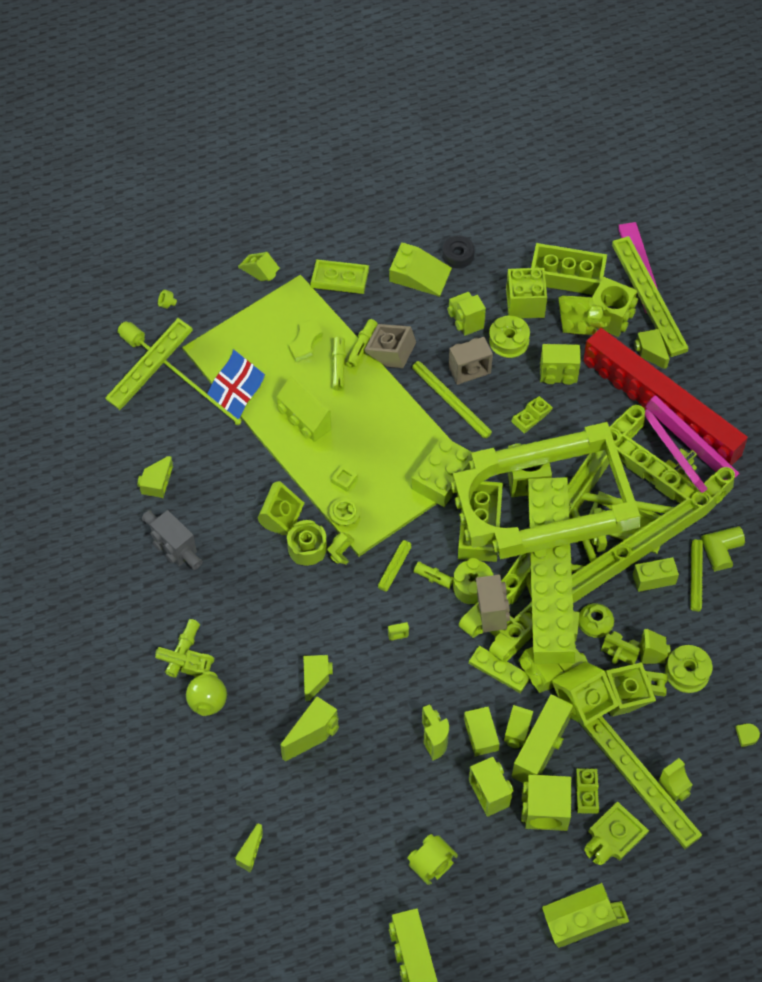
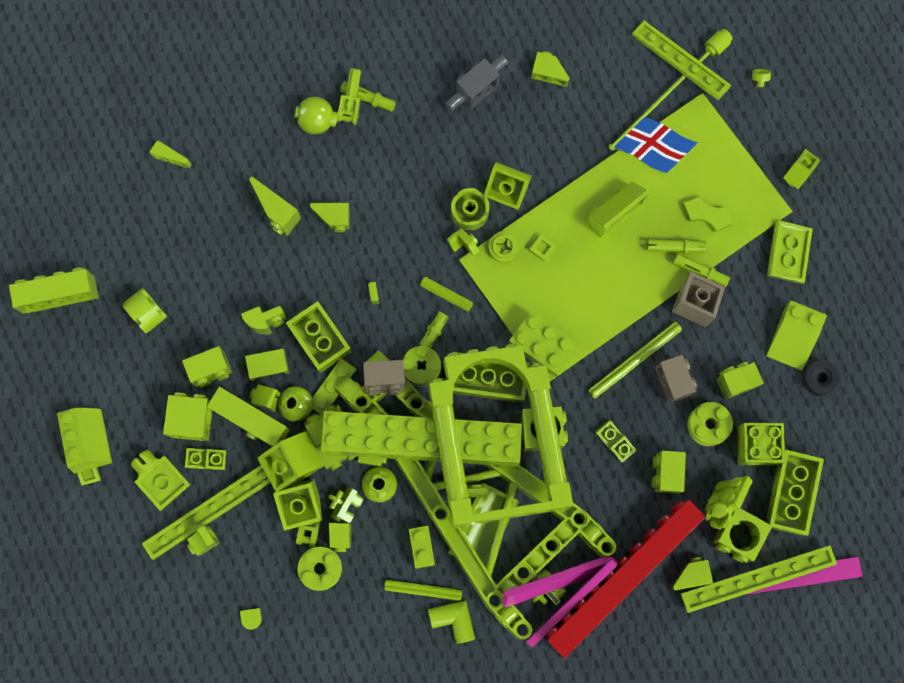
camera: 90 degrees right, 20 degrees up
none -> lime piece [278,387,313,422]
none -> lime brick [286,301,352,373]

